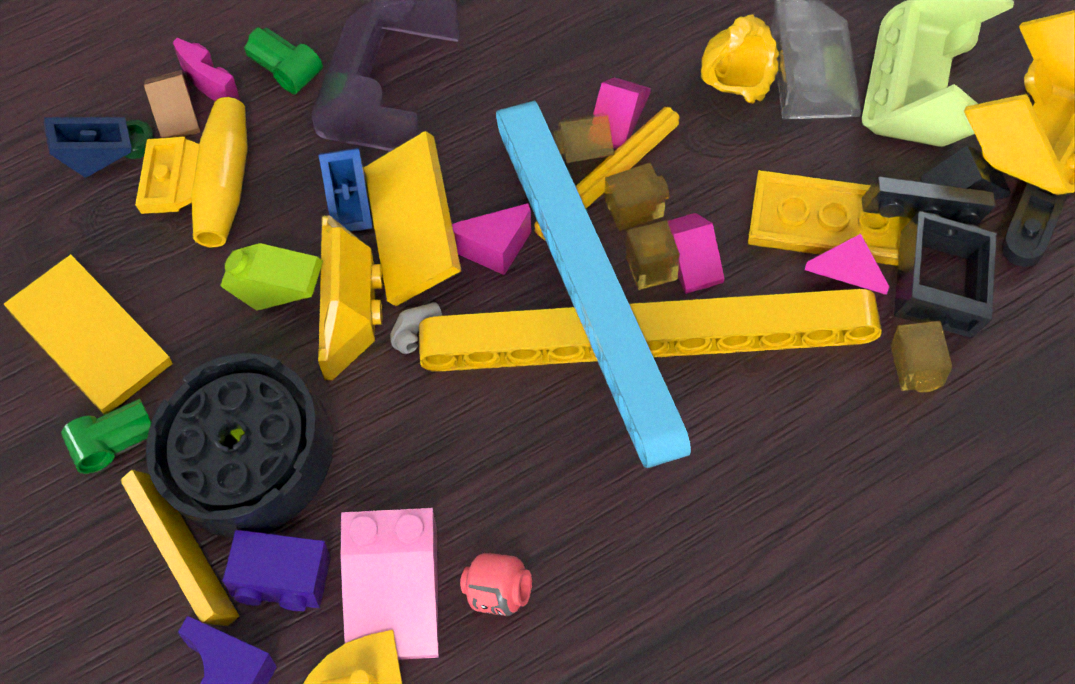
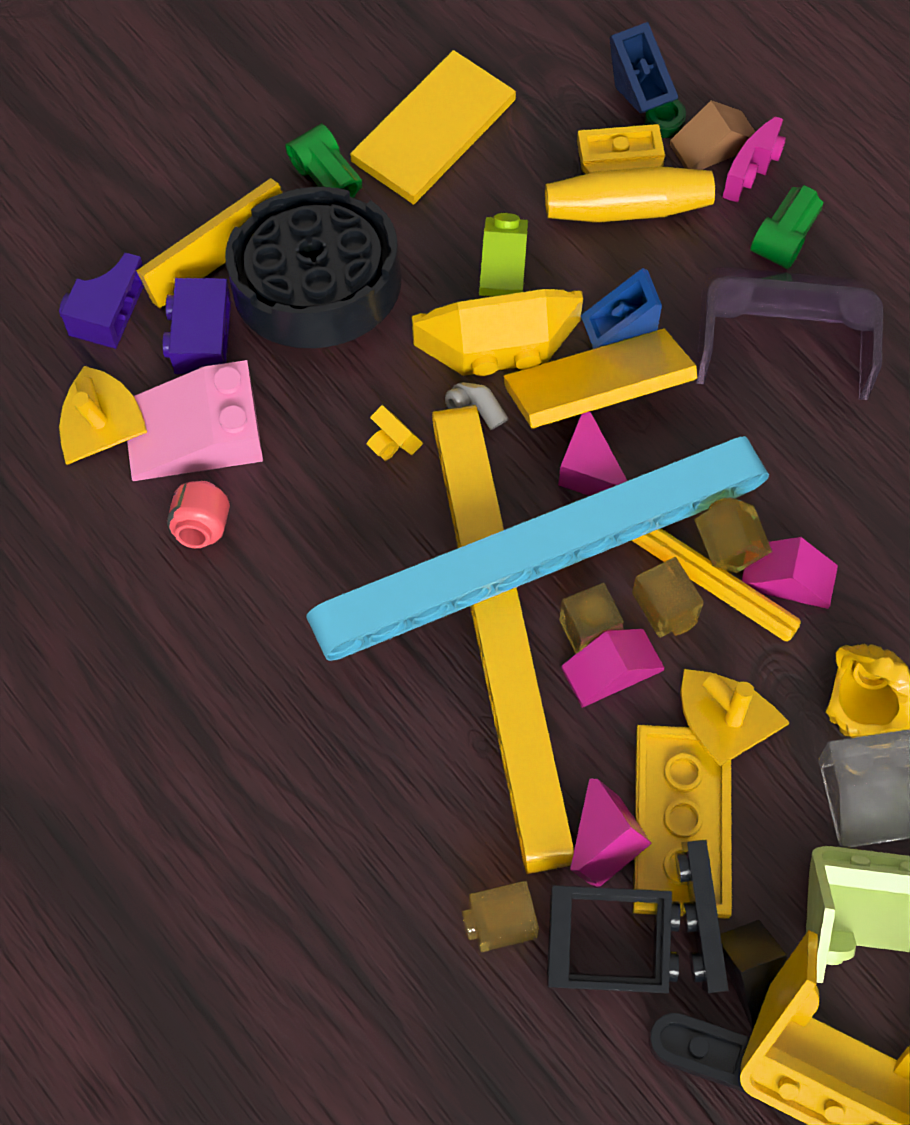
camera: 80 degrees right, 5 degrees up
none -> yellow tile [366,405,423,461]
none -> yellow shield [680,669,789,766]

